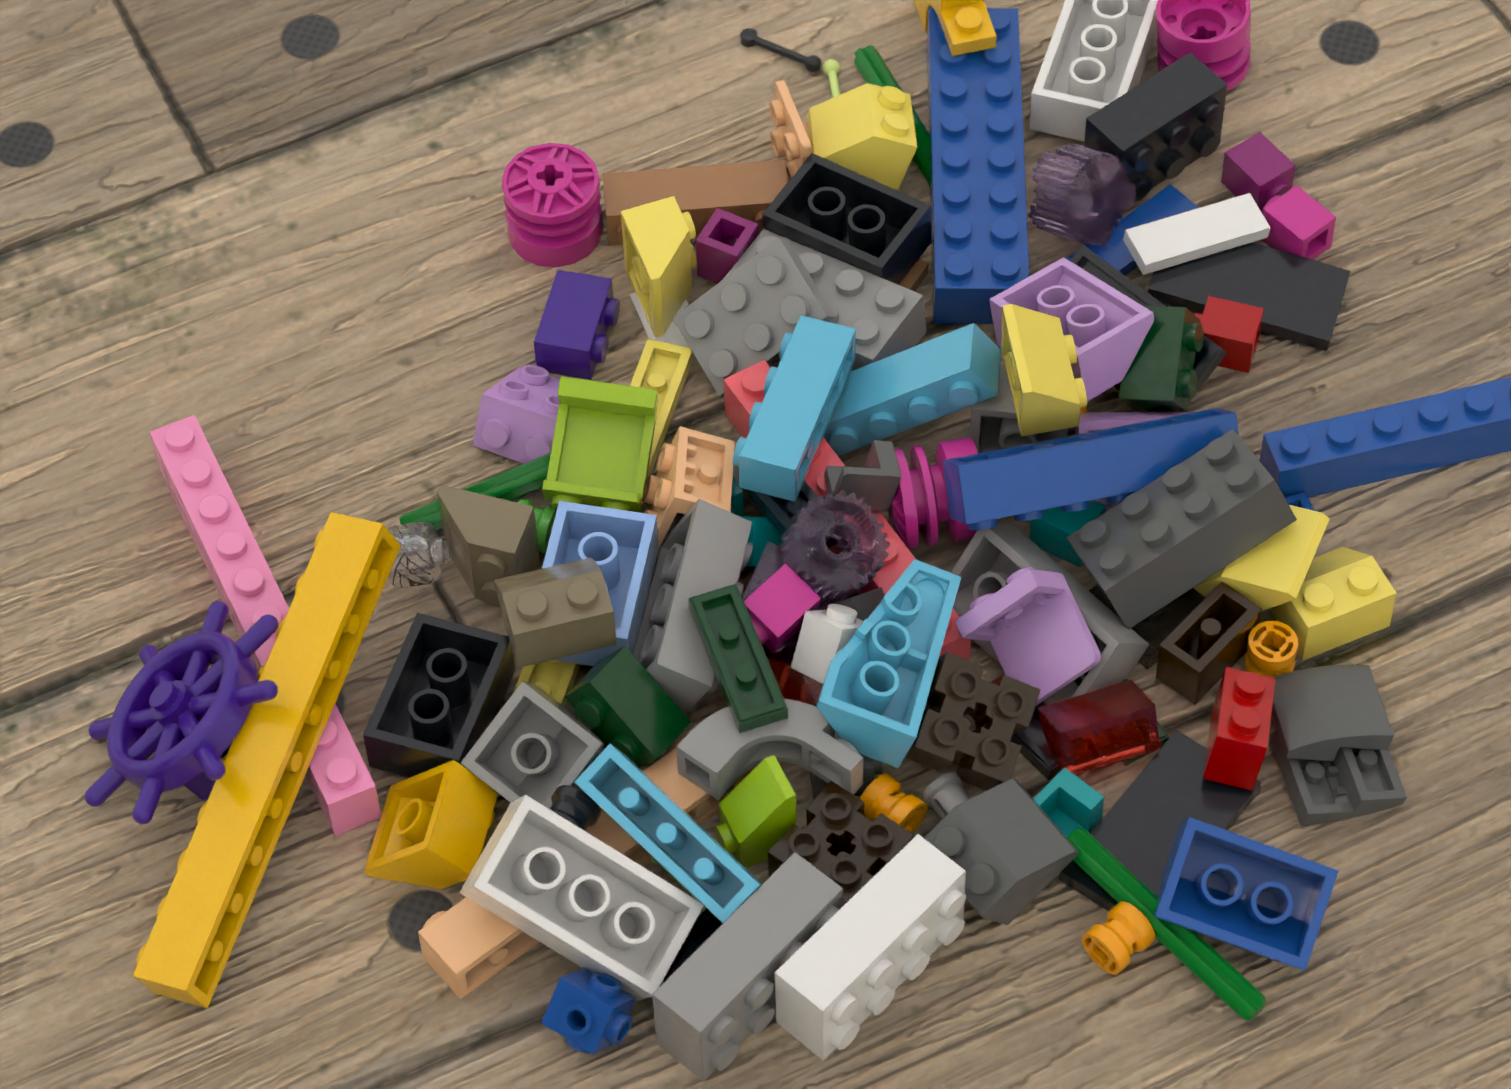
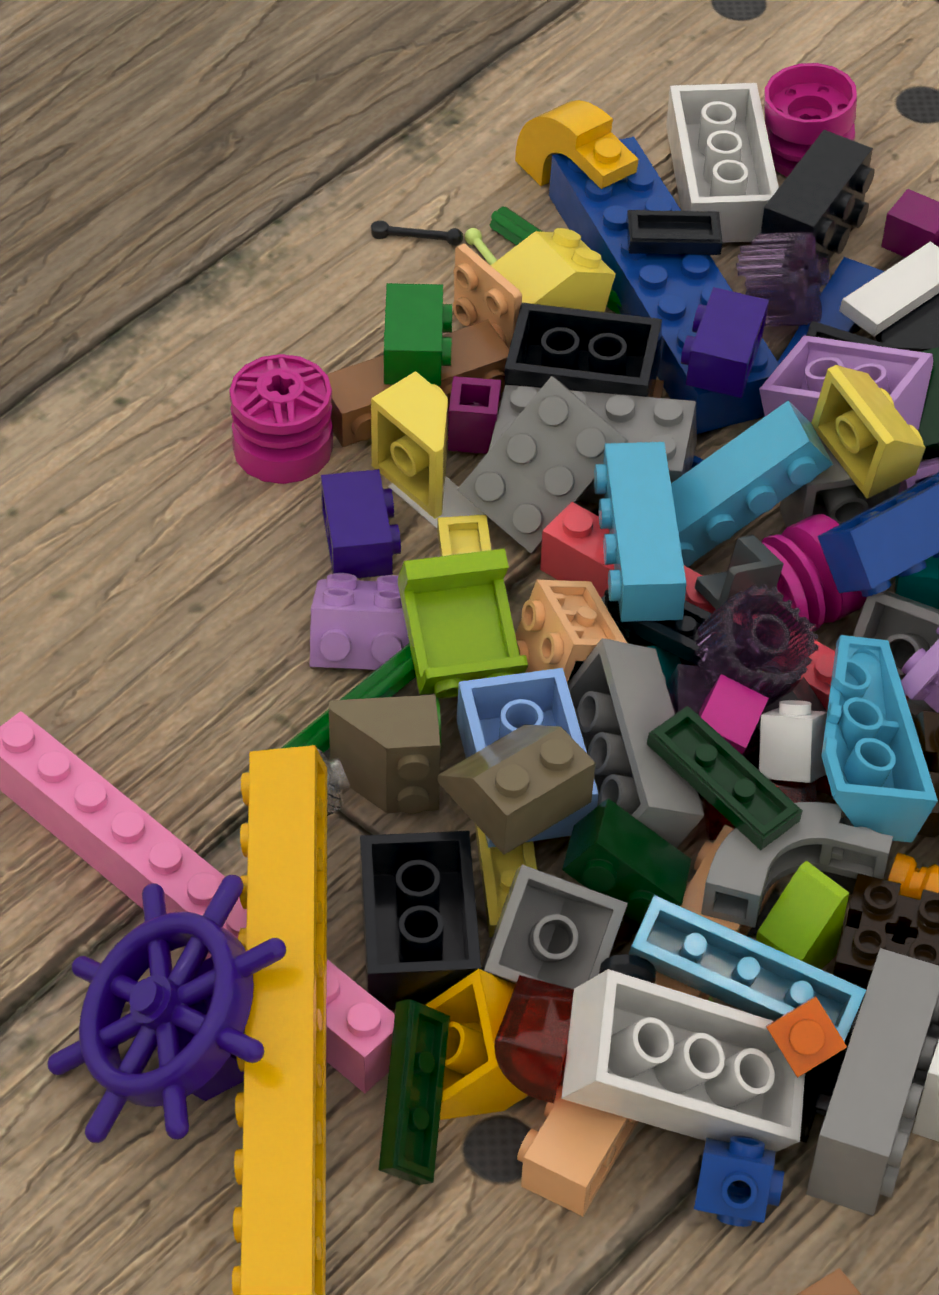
camera: 25 degrees left, 5 degrees down
none -> dark green tile [378,999,450,1185]
none -> green brick [384,283,452,386]
none -> clear red brick [494,975,574,1103]
none -> black tile [626,210,723,255]
none -> dark purple brick [681,287,769,398]
none -> orange plate [766,996,847,1078]

